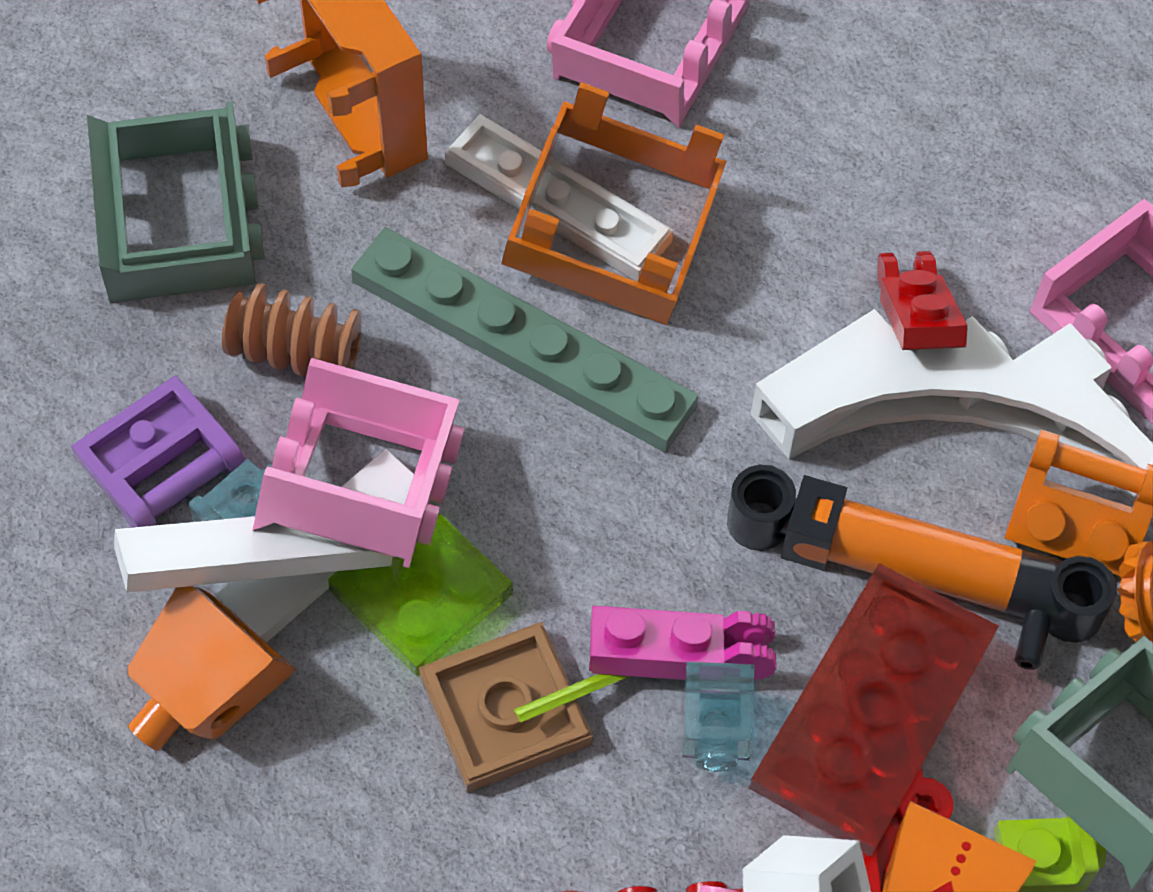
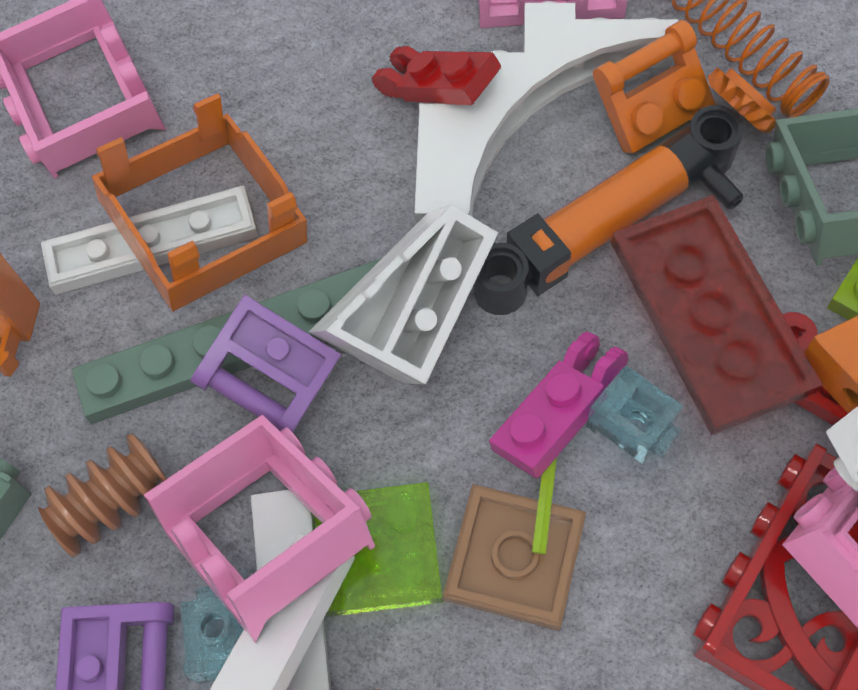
camera: 45 degrees left, 5 degrees up
none -> medium lavender plate [190,294,341,432]
none -> white wedge [308,205,498,384]

